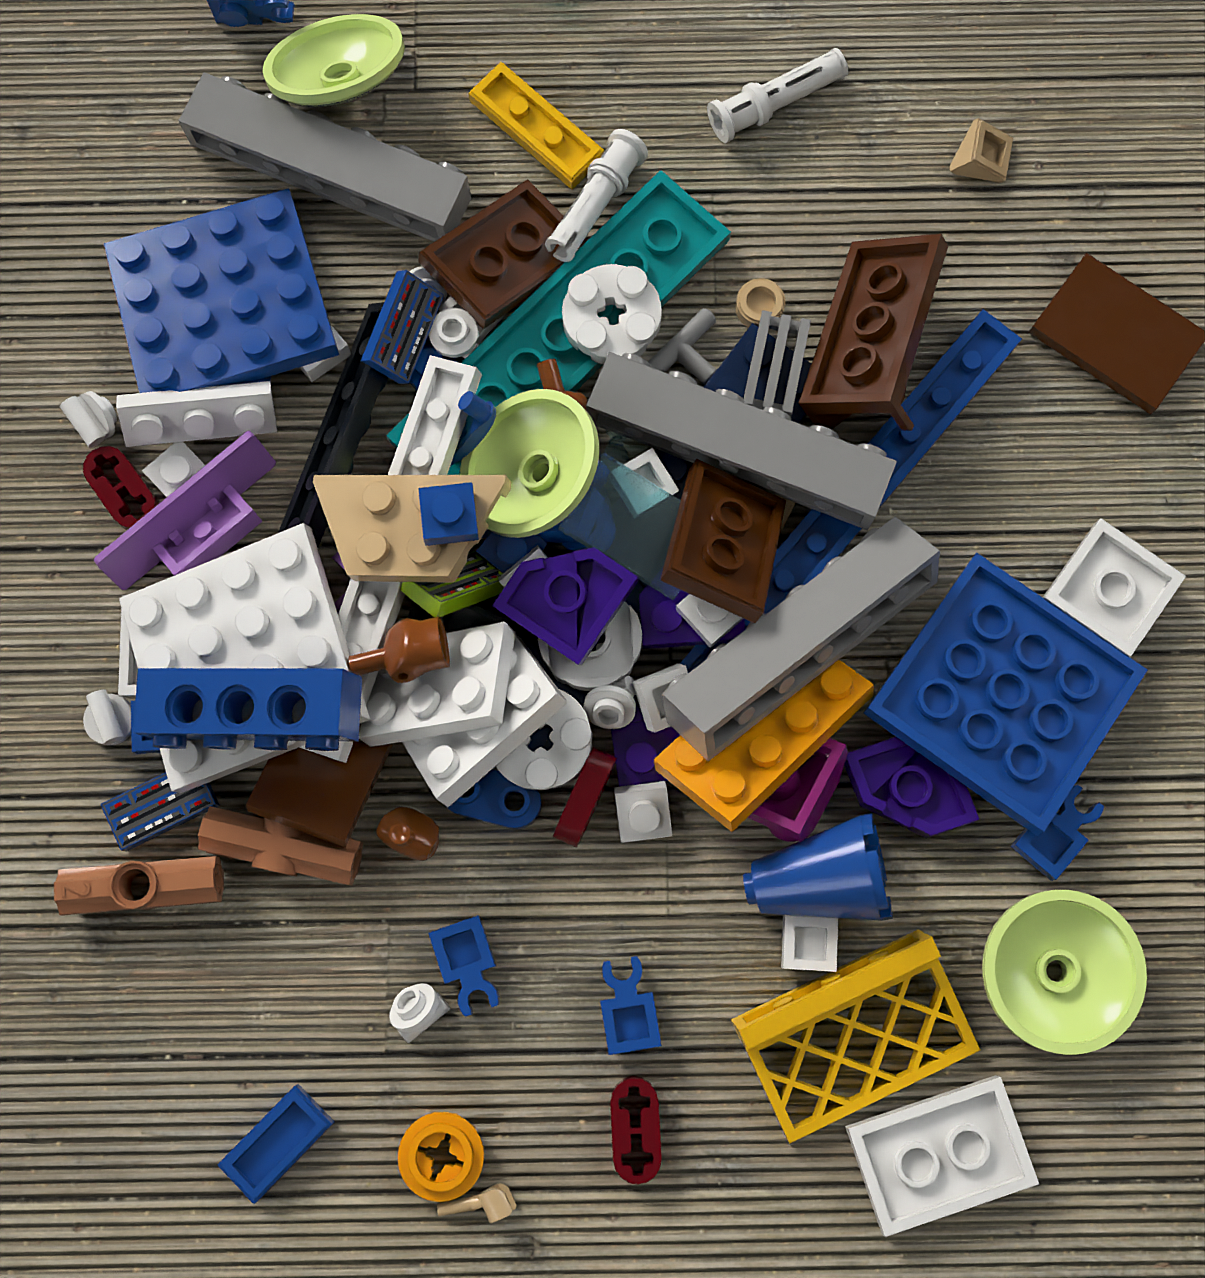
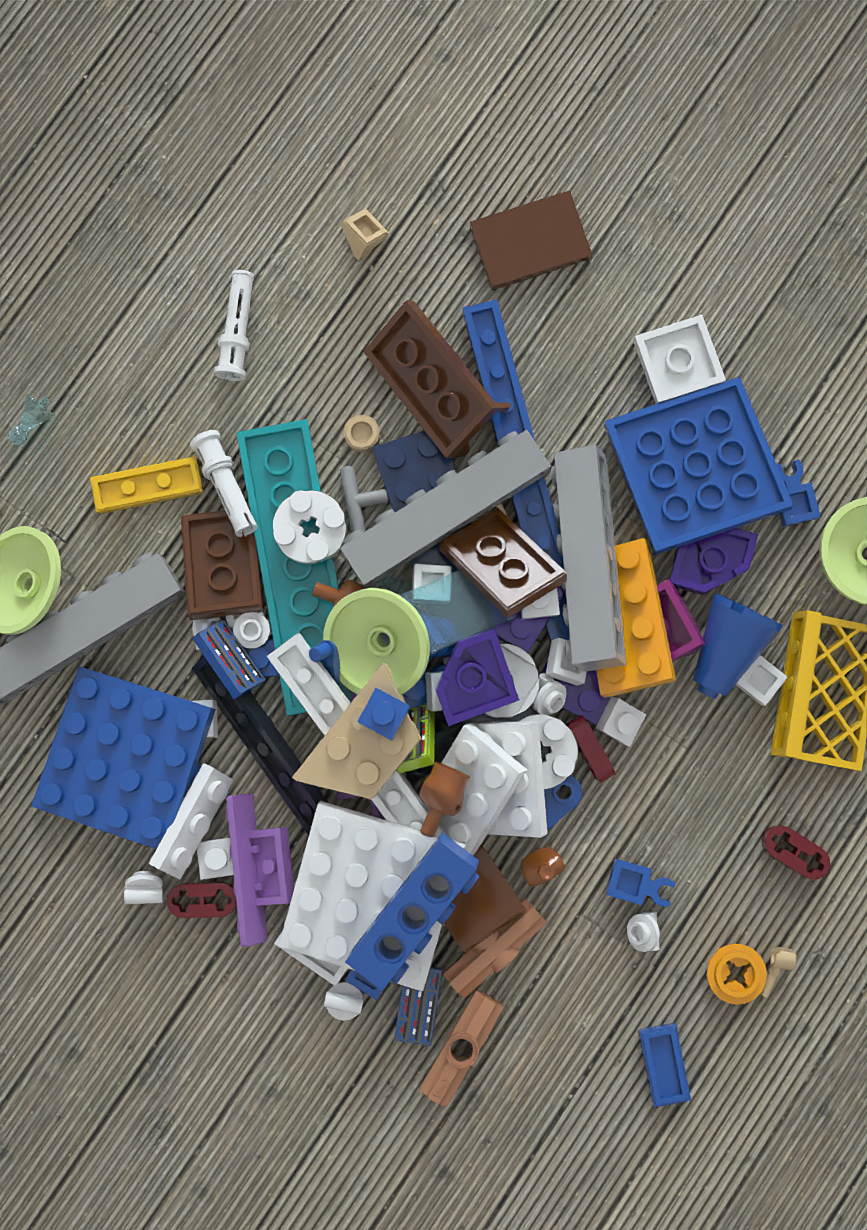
camera: 60 degrees left, 5 degrees up
blue plate [600,956,662,1055] -> none
light grey tile [743,310,811,417] -> none

